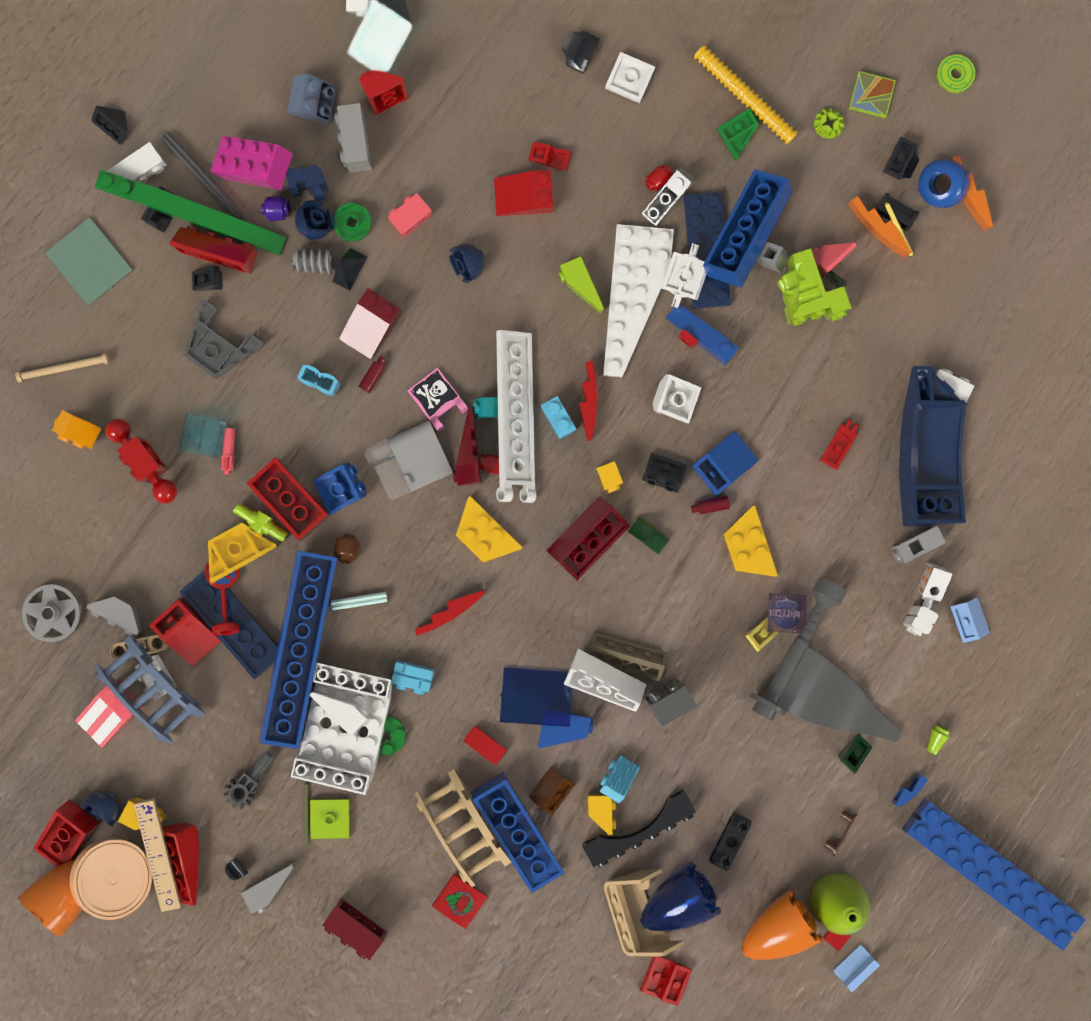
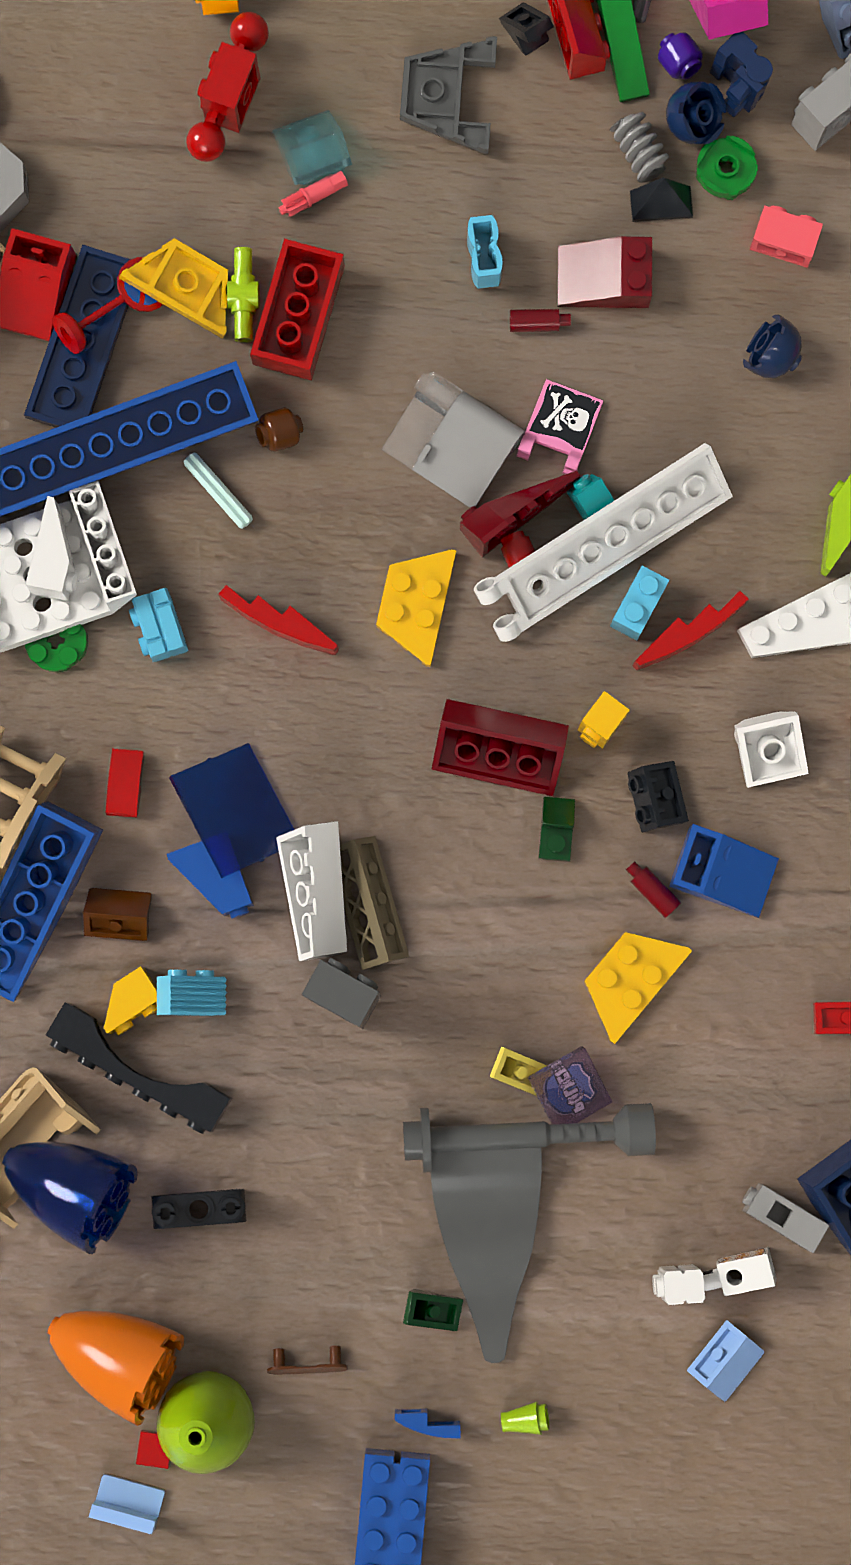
camera: 65 degrees right, 5 degrees down
blue plate [313,462,366,515] -> none

